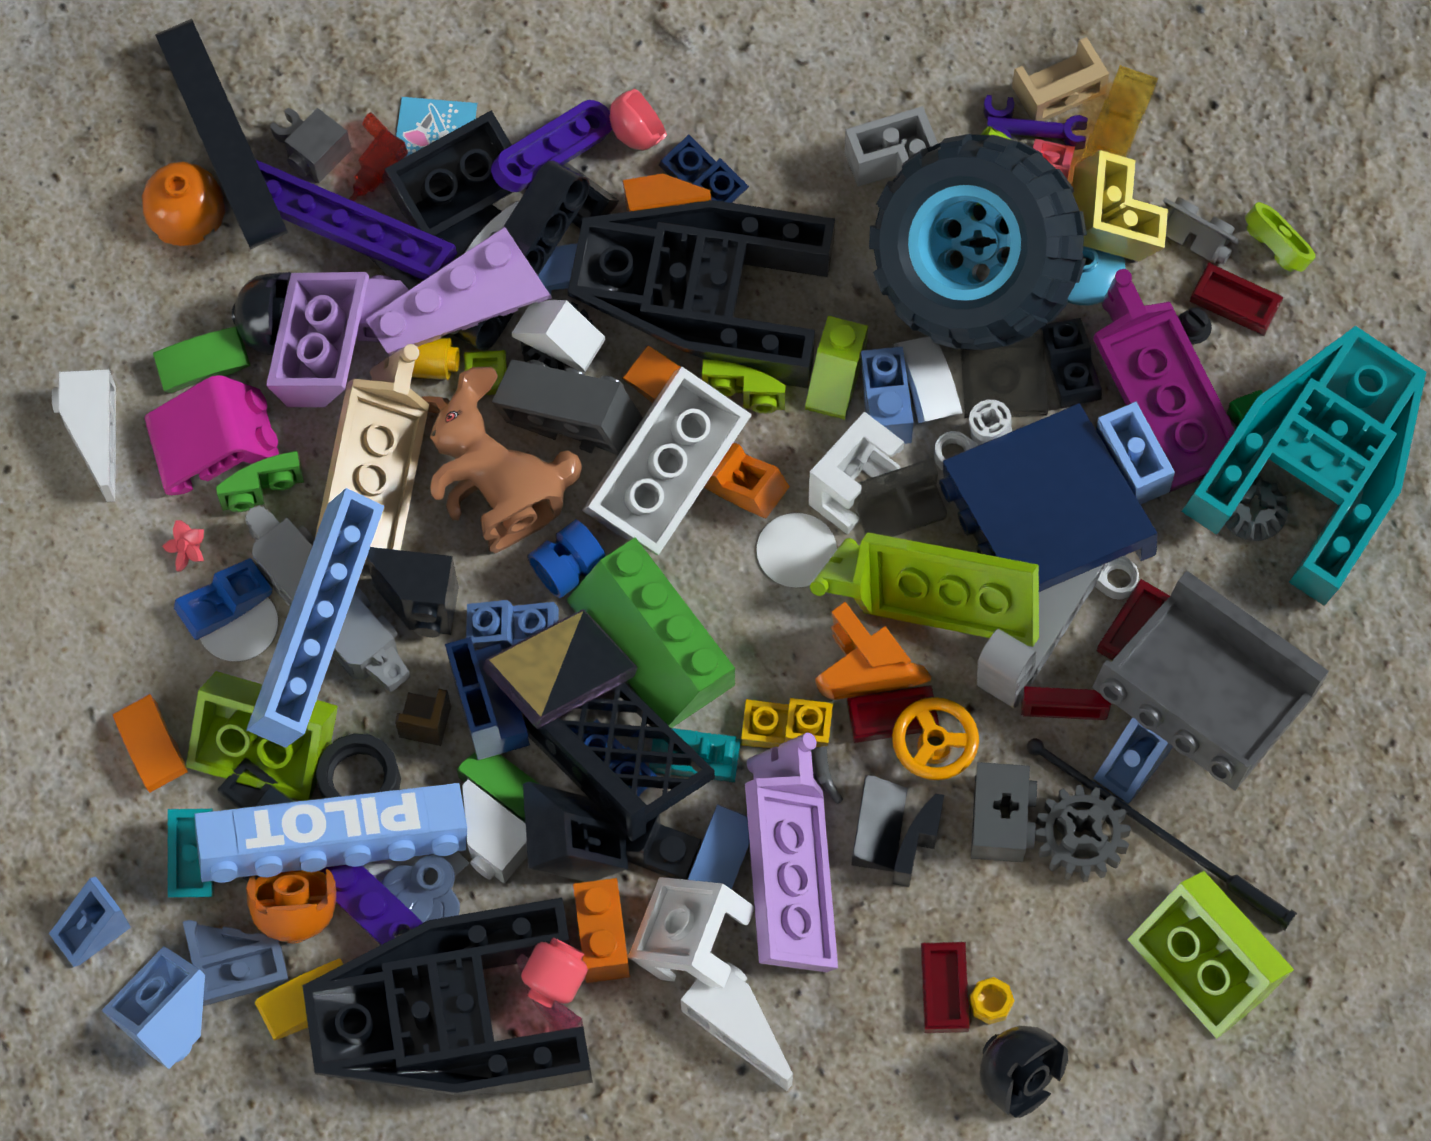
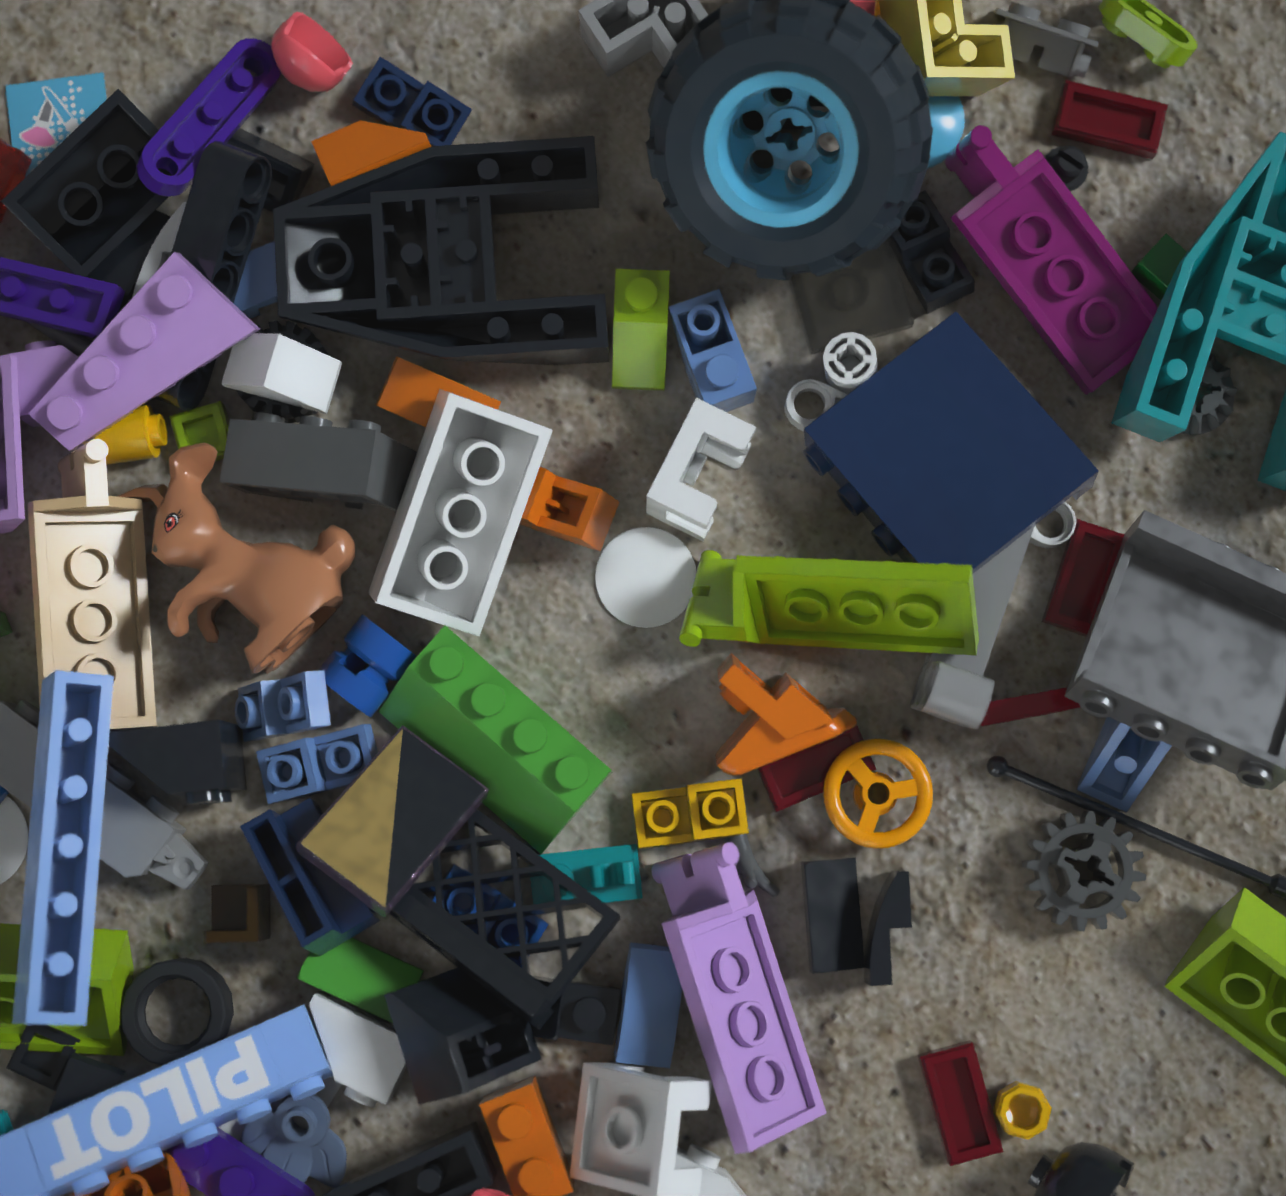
camera: 15 degrees left, 15 degrees up
lime slope [702,359,786,414] -> none
clear smoke panel [853,458,947,537] -> none
white slope [894,336,962,423] -> none
dark grey brick [971,762,1037,862] -> none
light blue brick [1096,402,1175,505] -> none
none -> medium blue slope [235,670,331,742]

